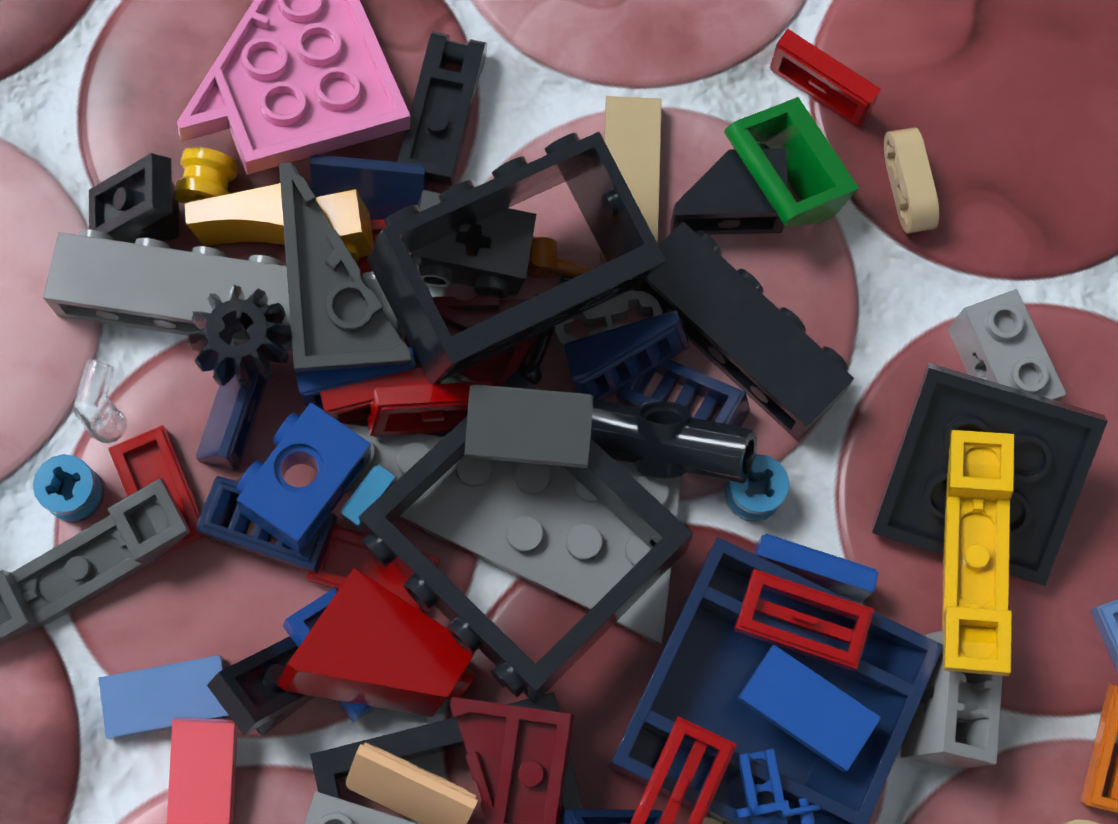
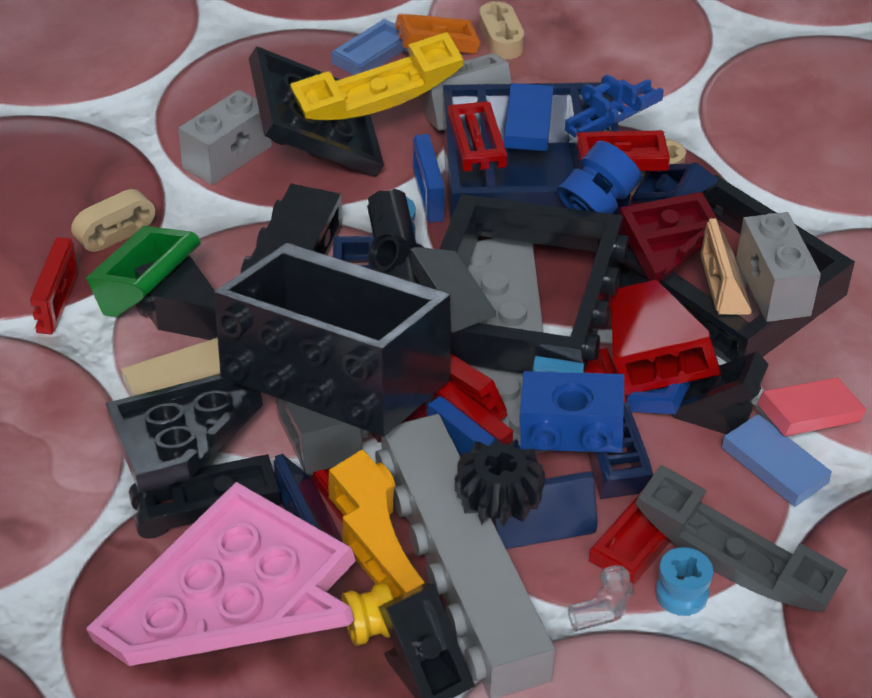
camera: 115 degrees left, 30 degrees down
dark grey wing [279,162,411,373] -> none
none -> black plate [106,374,263,493]
none -> blue wheel [556,141,642,214]

